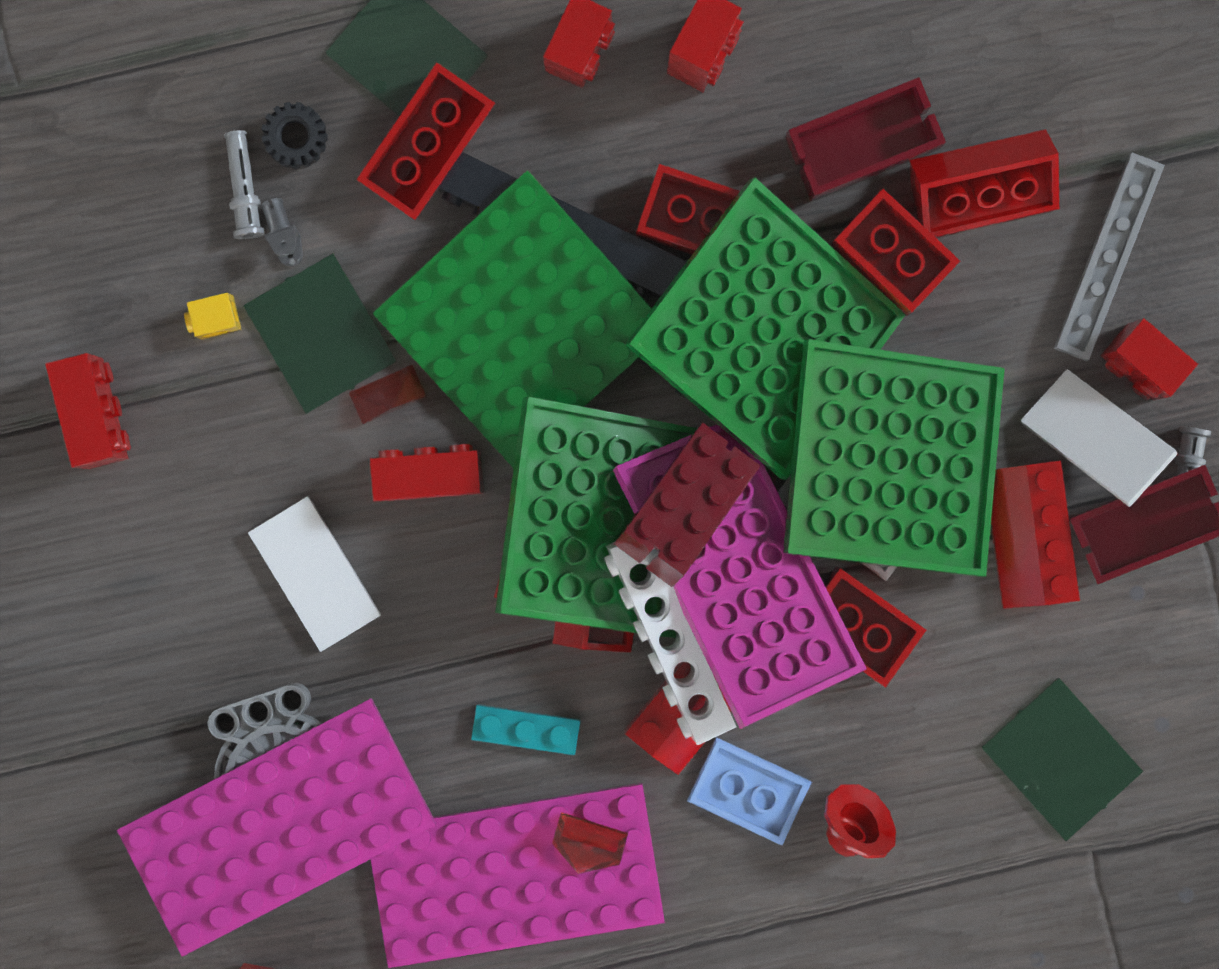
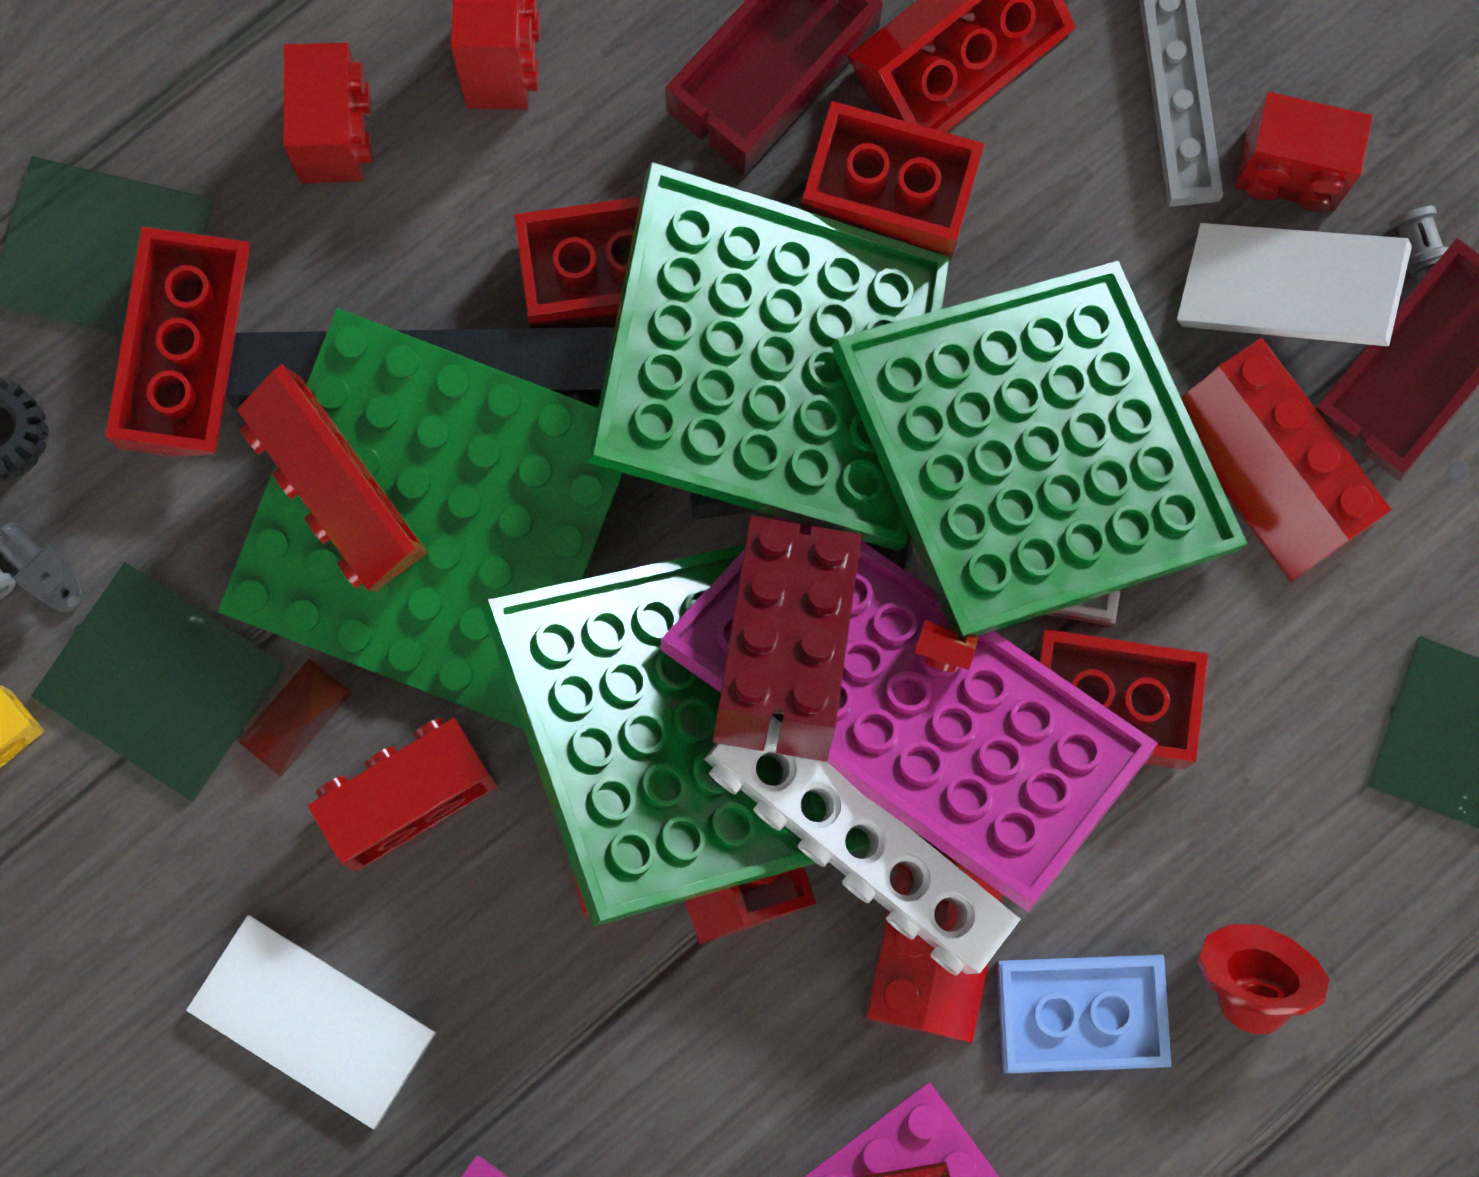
camera: 30 degrees left, 10 degrees down
teal plate [471,704,580,755] -> none
none -> red slope [237,364,428,592]
none -> red plate [914,620,978,672]

